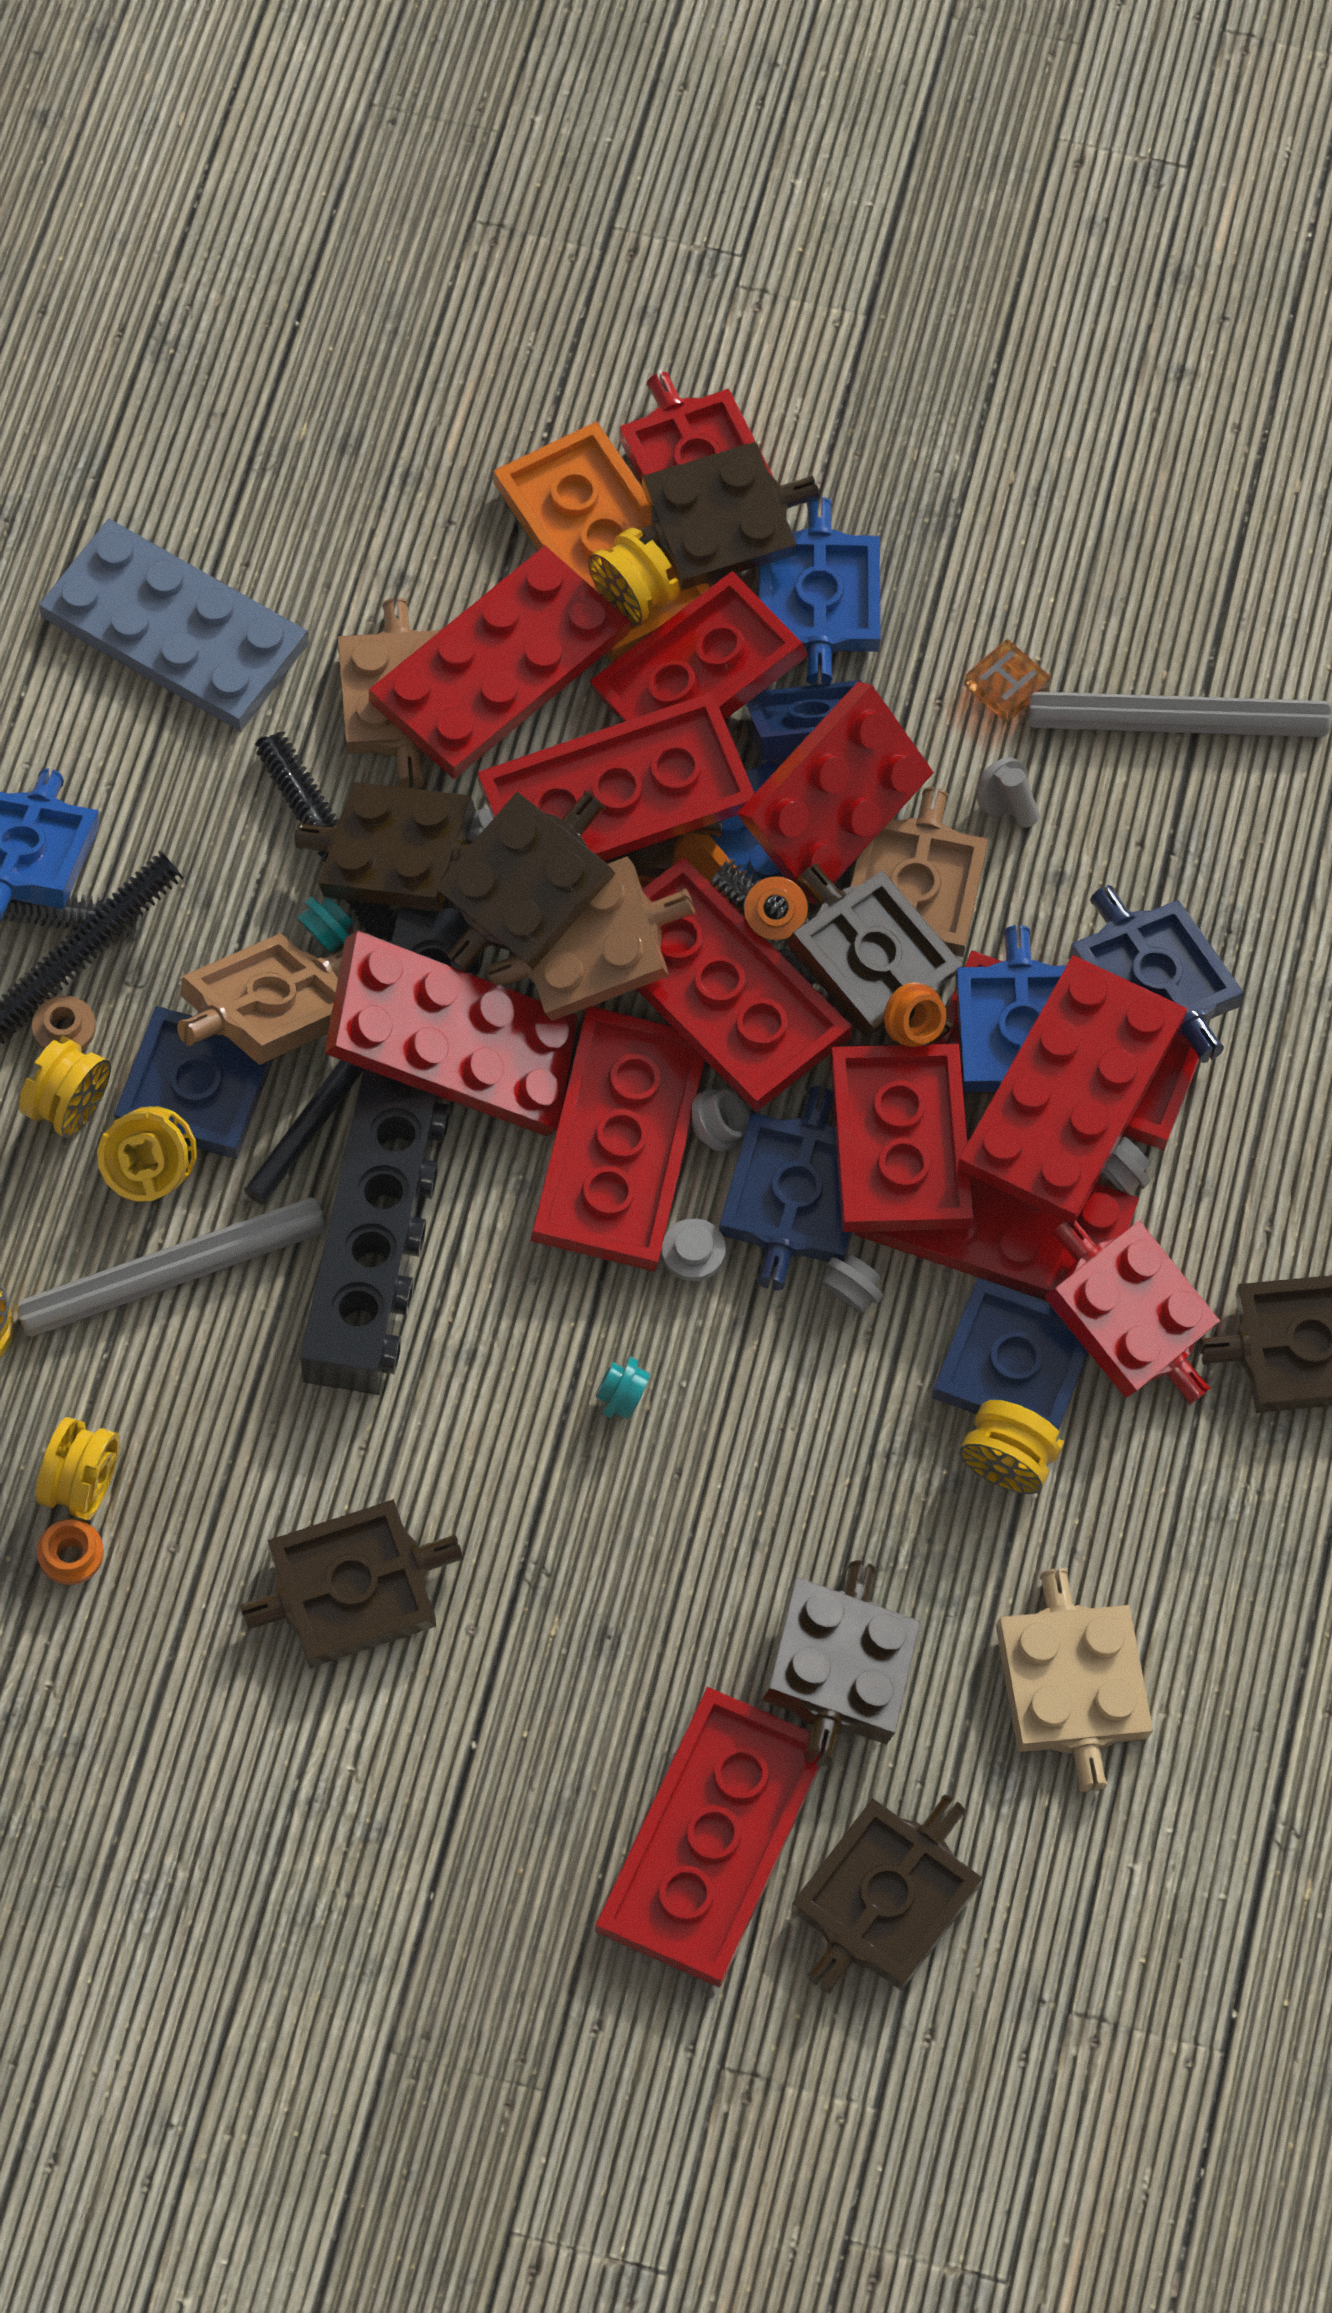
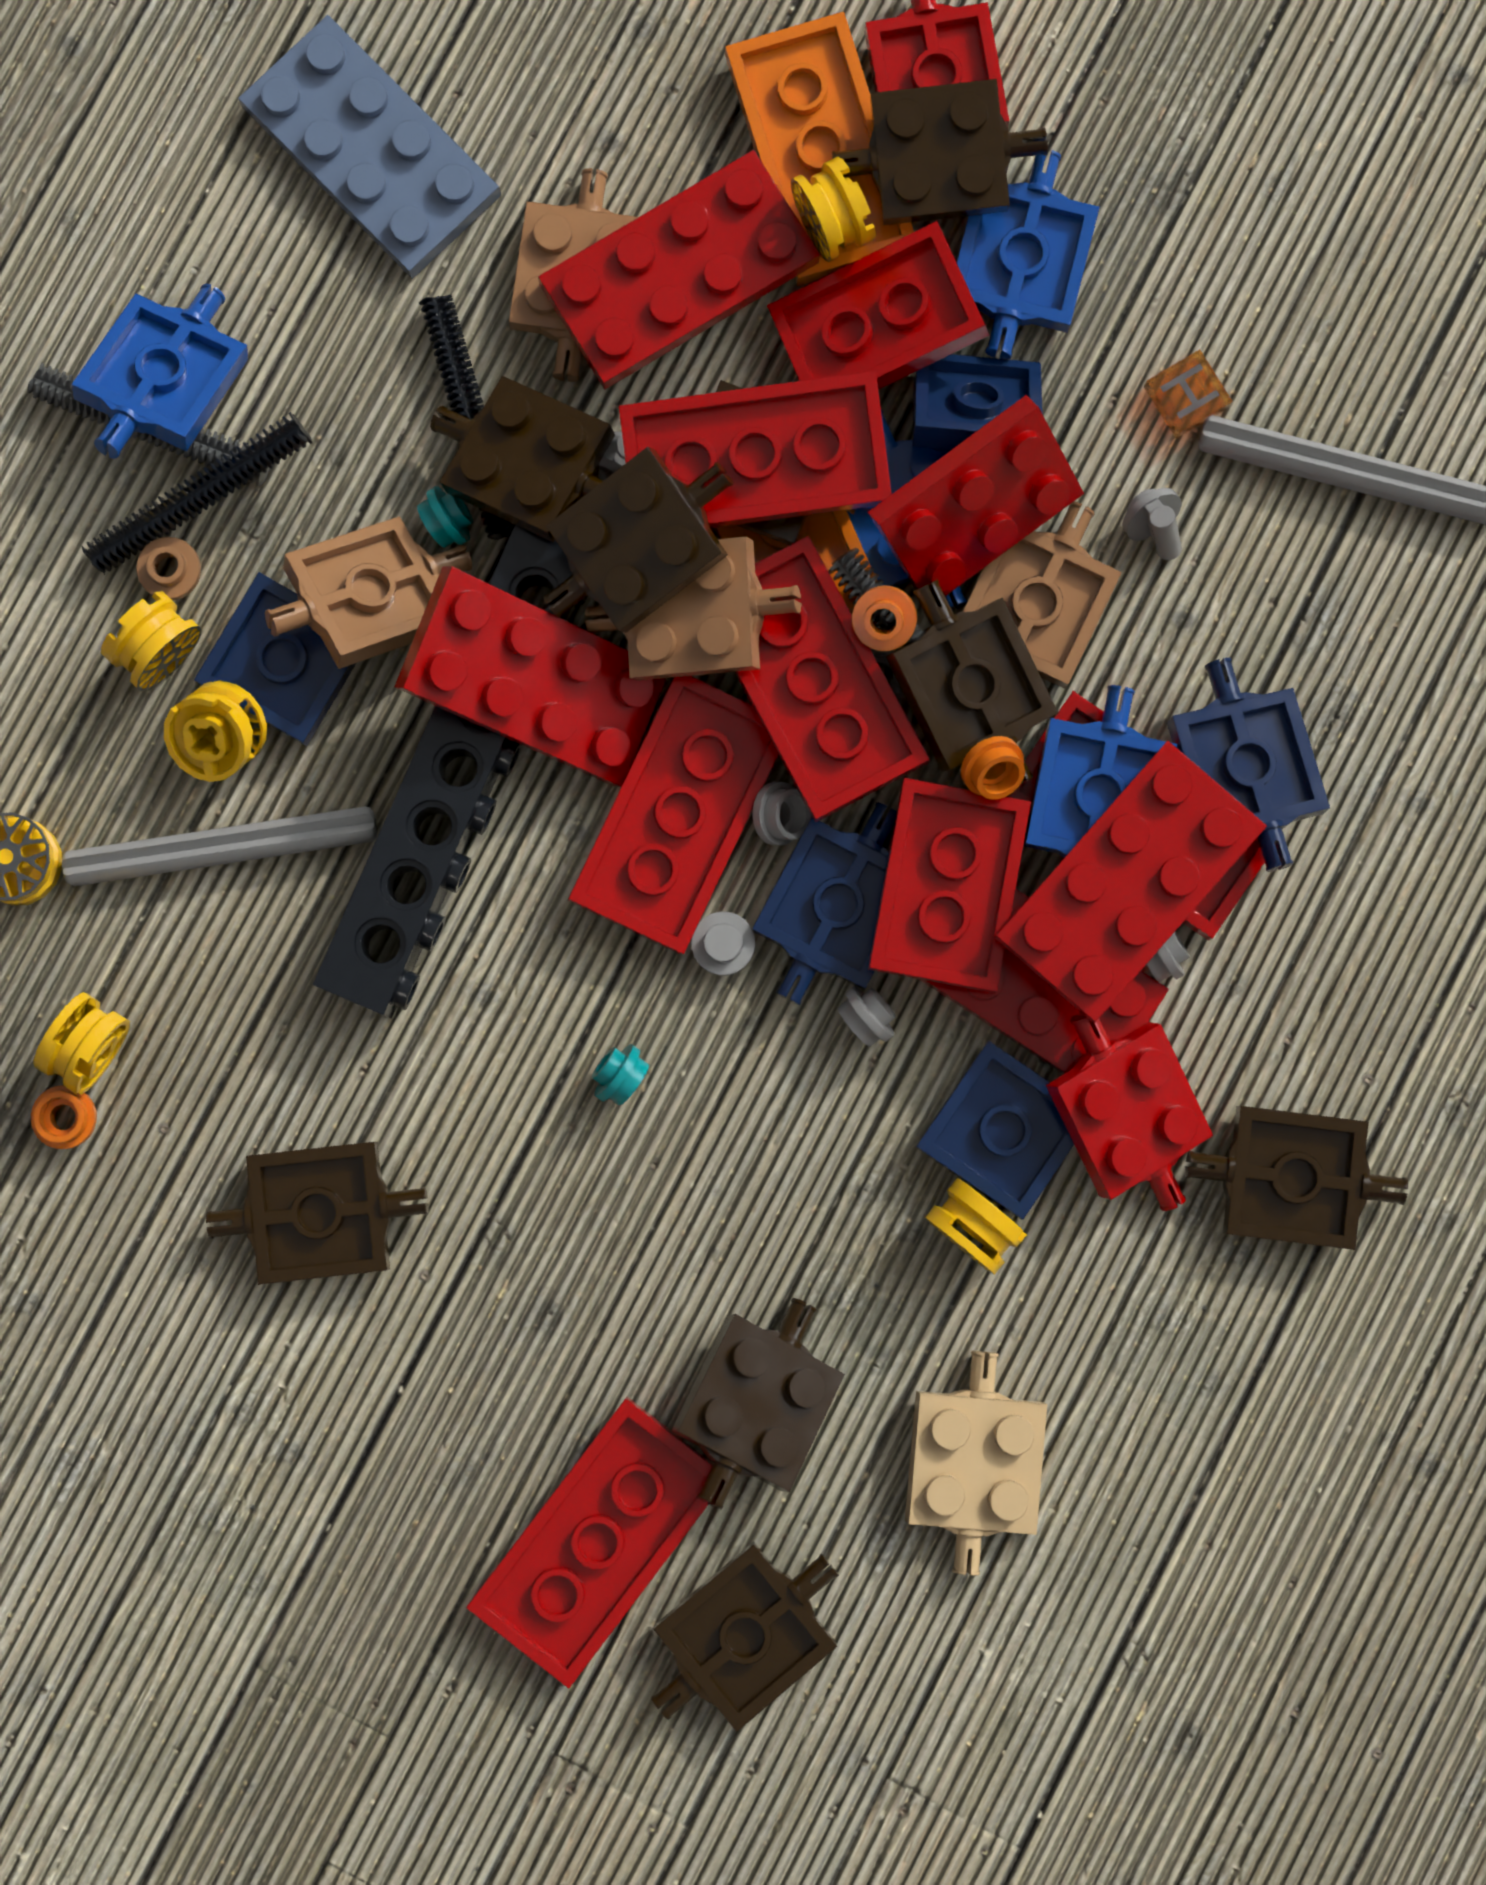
camera: 15 degrees right, 20 degrees up
black bar [244,1060,364,1205] -> none

